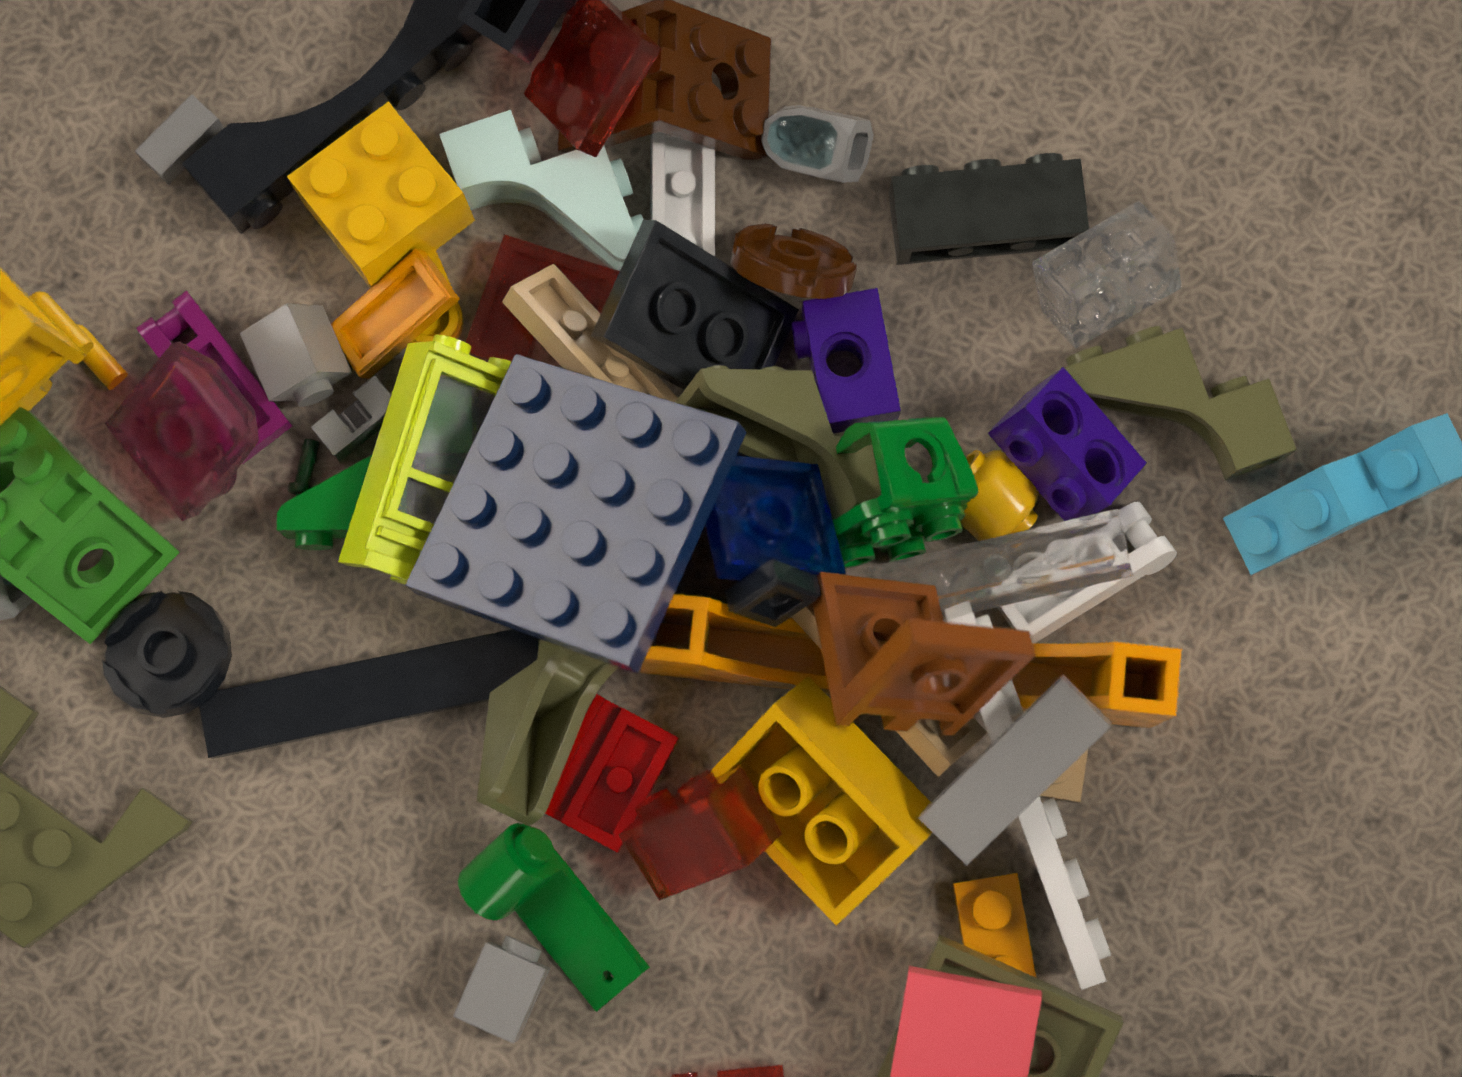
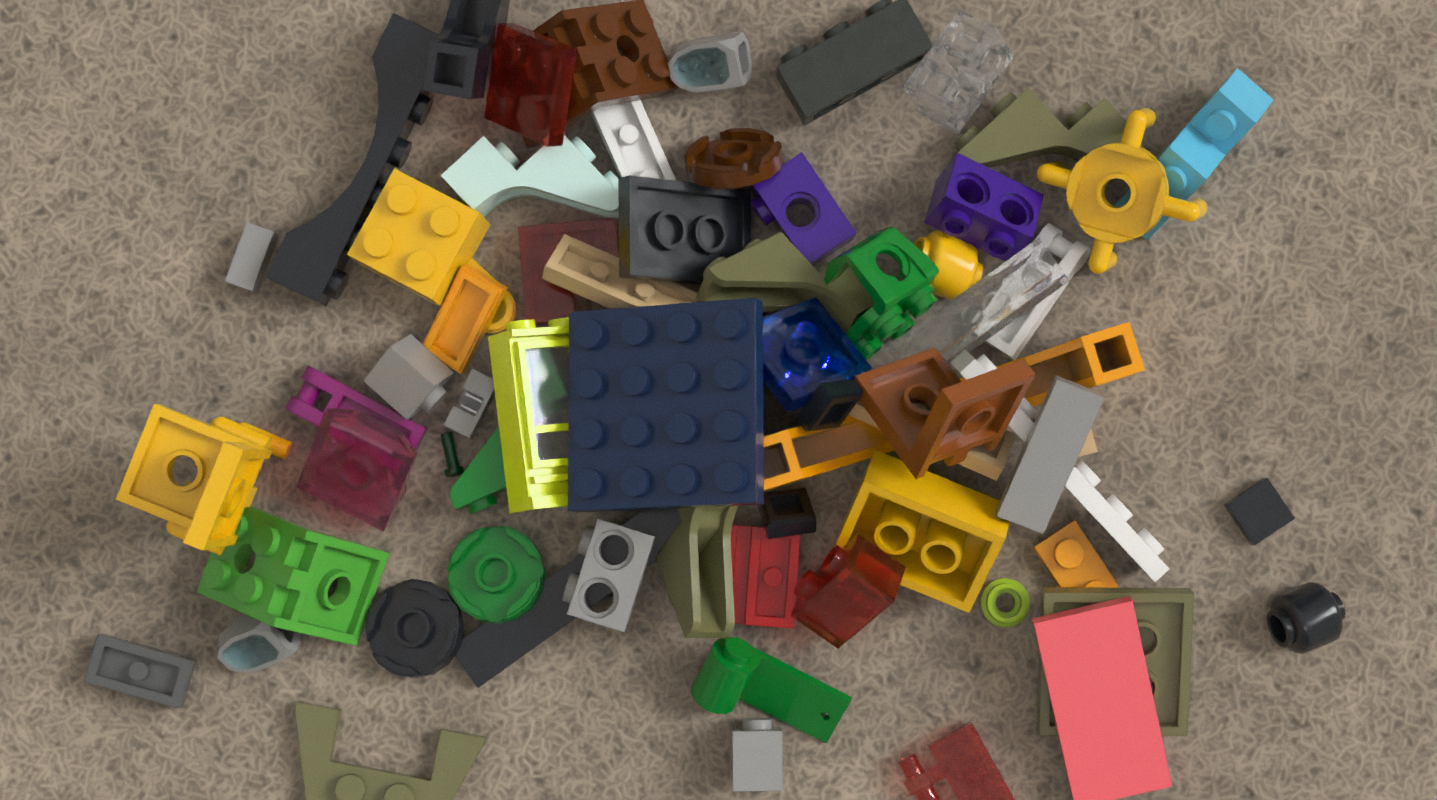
camera: 25 degrees left, 5 degrees up
none -> green tile [447,525,546,624]
none -> light grey brick [562,519,656,632]
none -> black tile [758,488,817,539]
none -> lime plate [980,578,1030,627]
none -> yellow plate [1037,108,1208,274]
none -> black tile [1224,478,1295,546]

